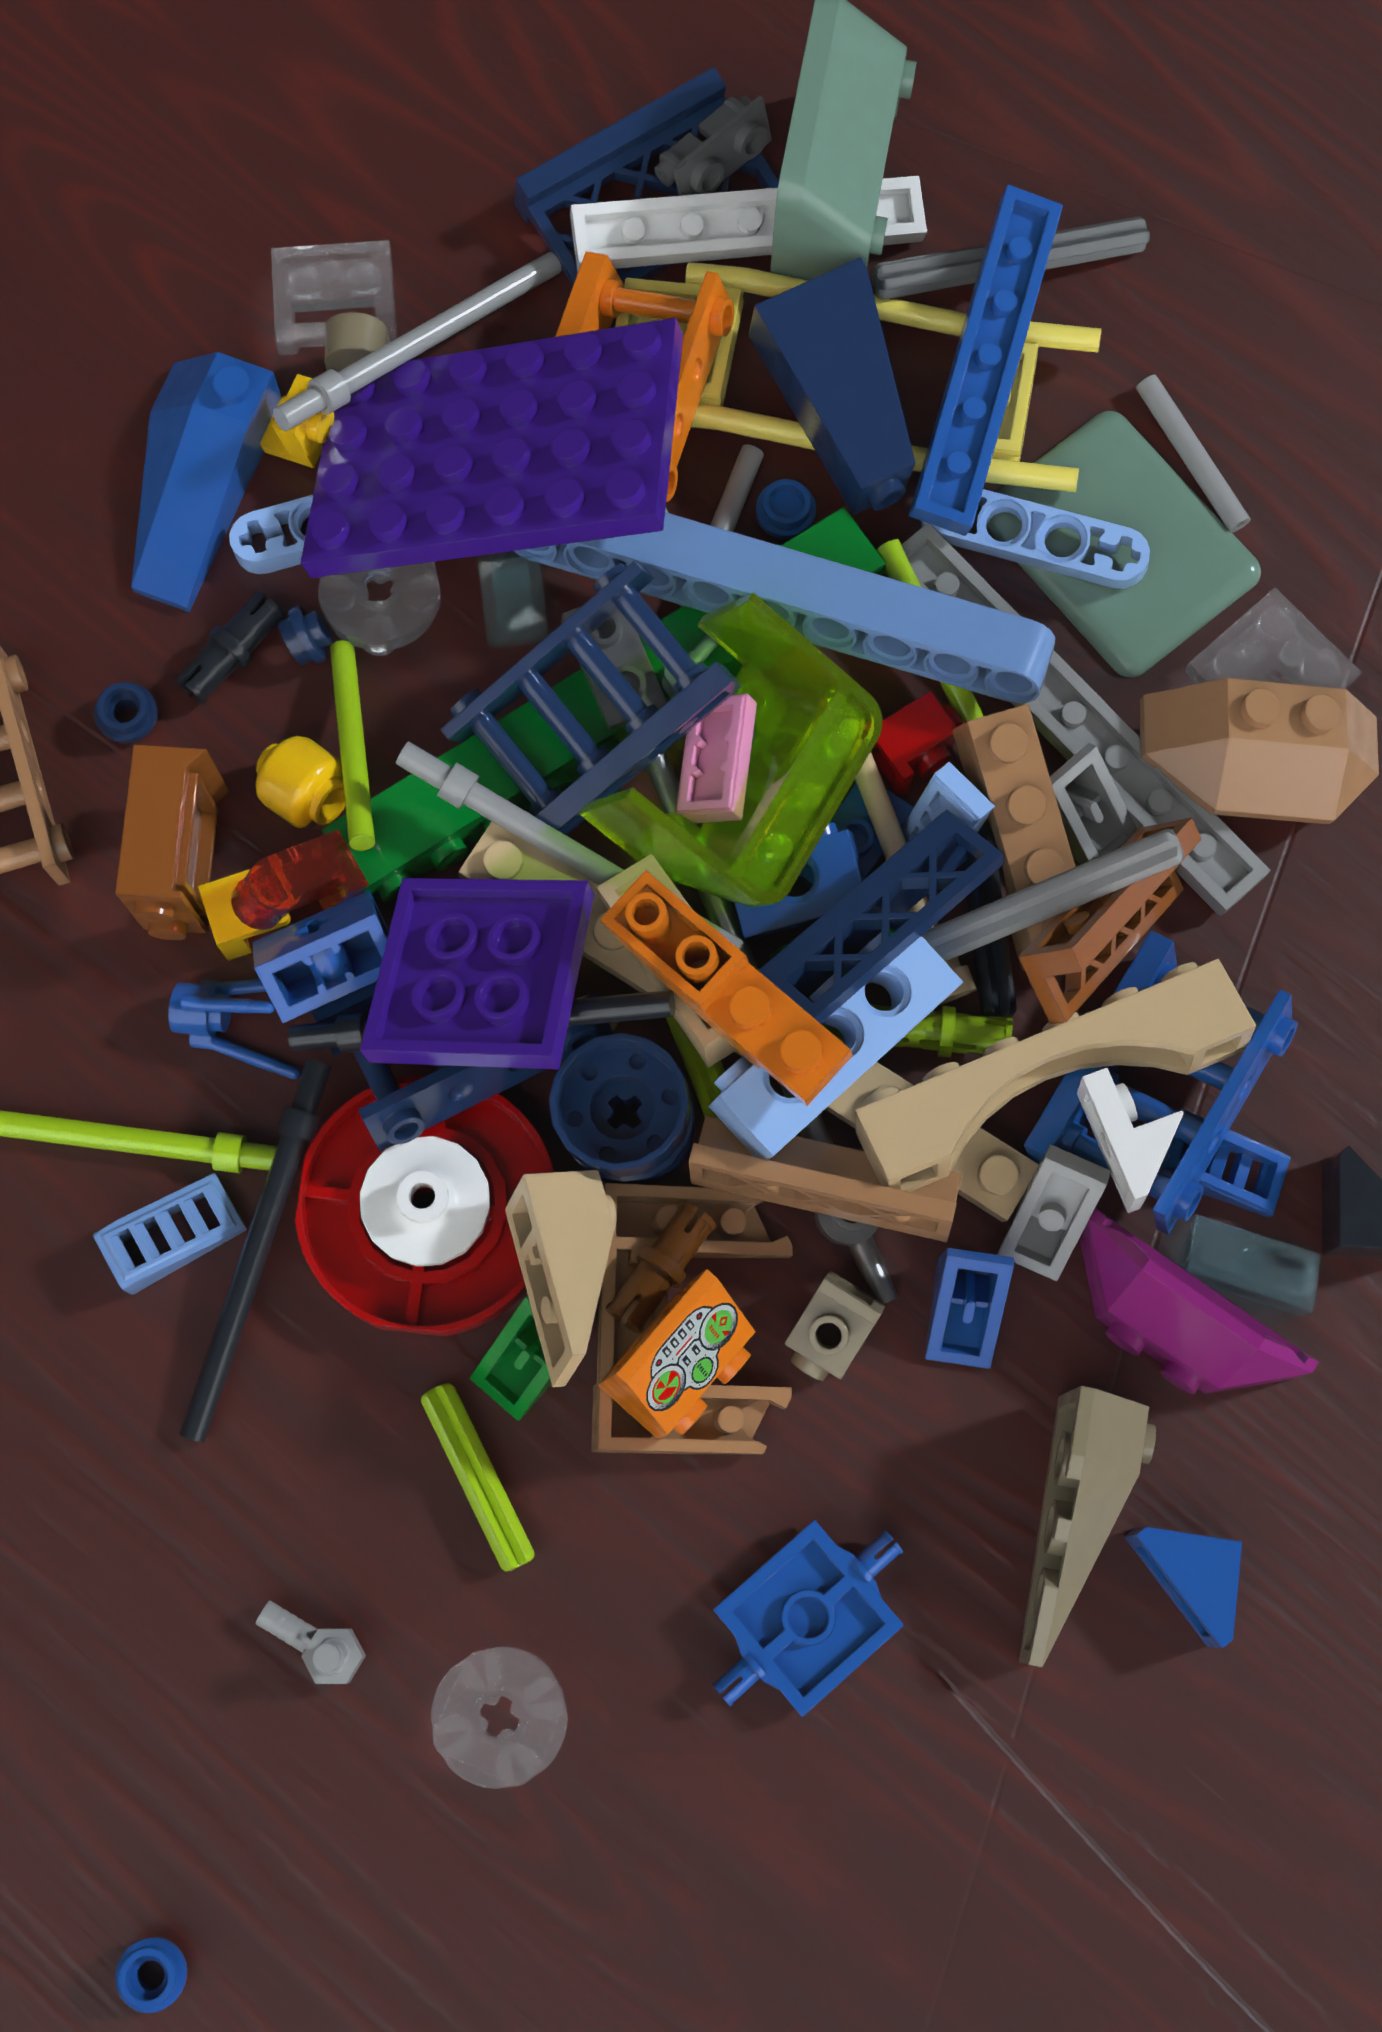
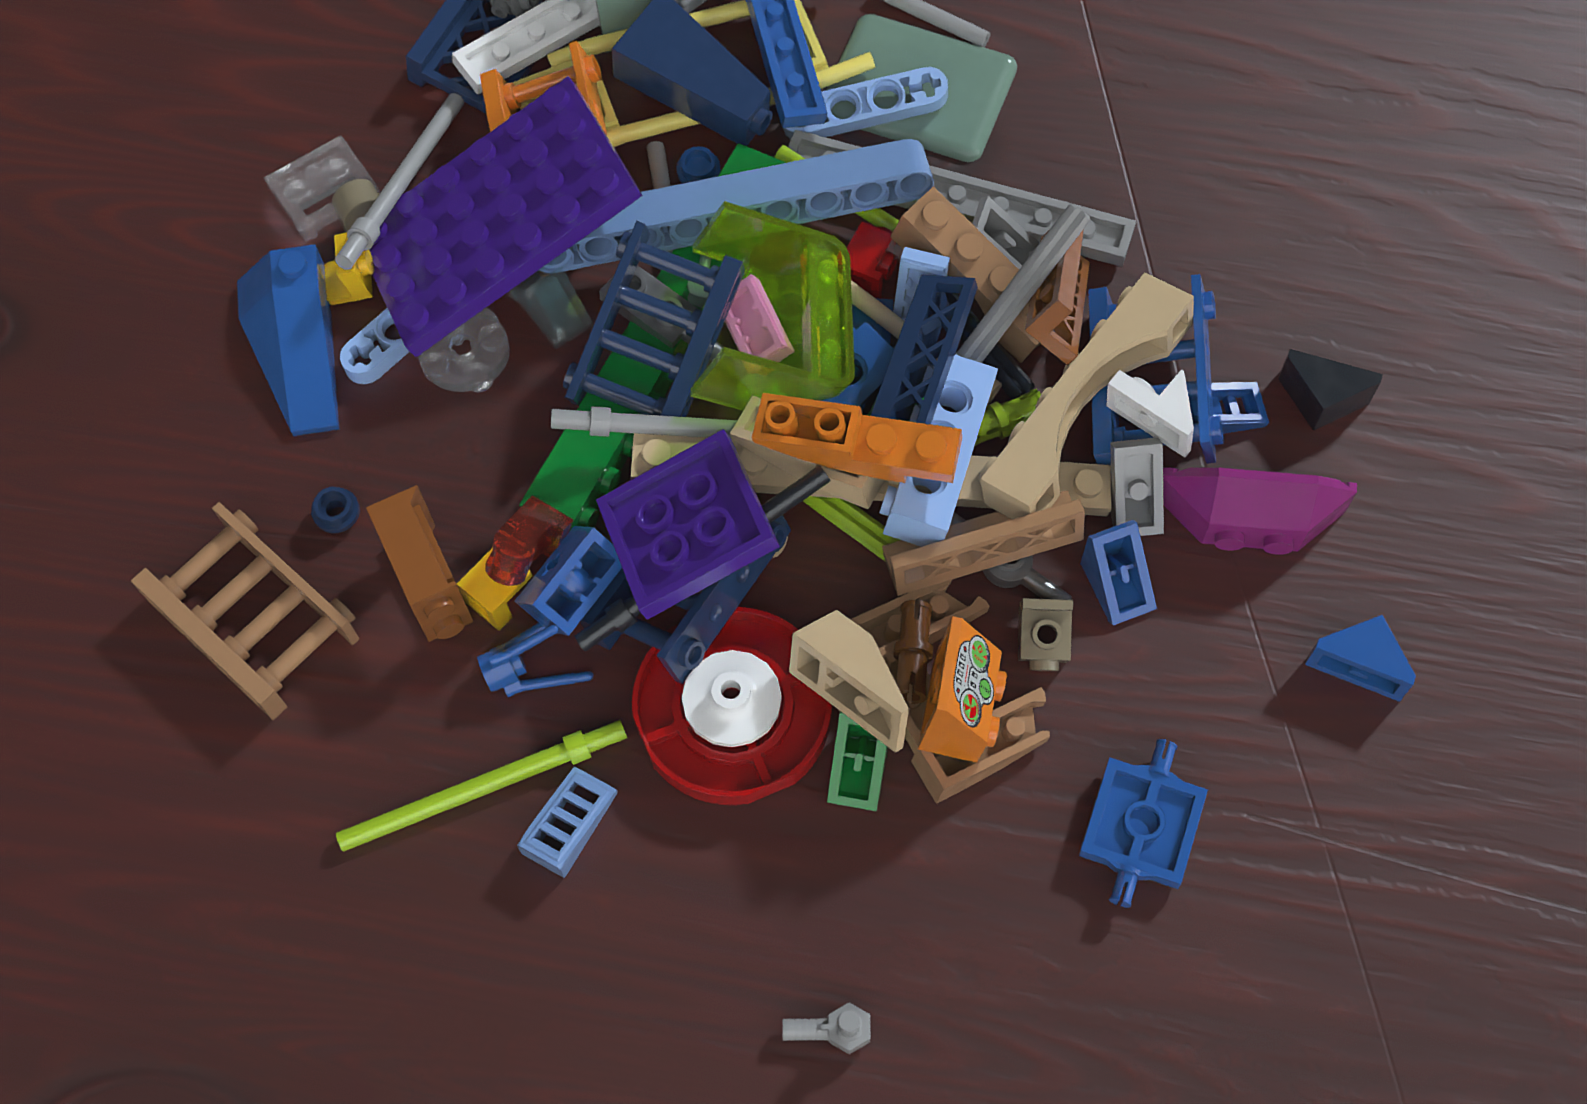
camera: 25 degrees left, 10 degrees down
black pin [173,590,286,705] -> none
black bar [179,1058,332,1442] -> none
yellow head [255,736,345,829] -> none
dark blue plate [278,605,332,666] -> none
lime bar [330,640,375,851] -> none
lime axle [421,1383,534,1572] -> none
clear plate [431,1646,568,1789] -> none
dark blue wheel [549,1033,698,1185] -> none
dark tan wedge [1019,1386,1156,1667] -> none
medium nougat wedge [1139,678,1379,824] -> none
clear light blue slope [1179,1214,1320,1317] -> none
clear plate [1184,588,1362,689] -> none

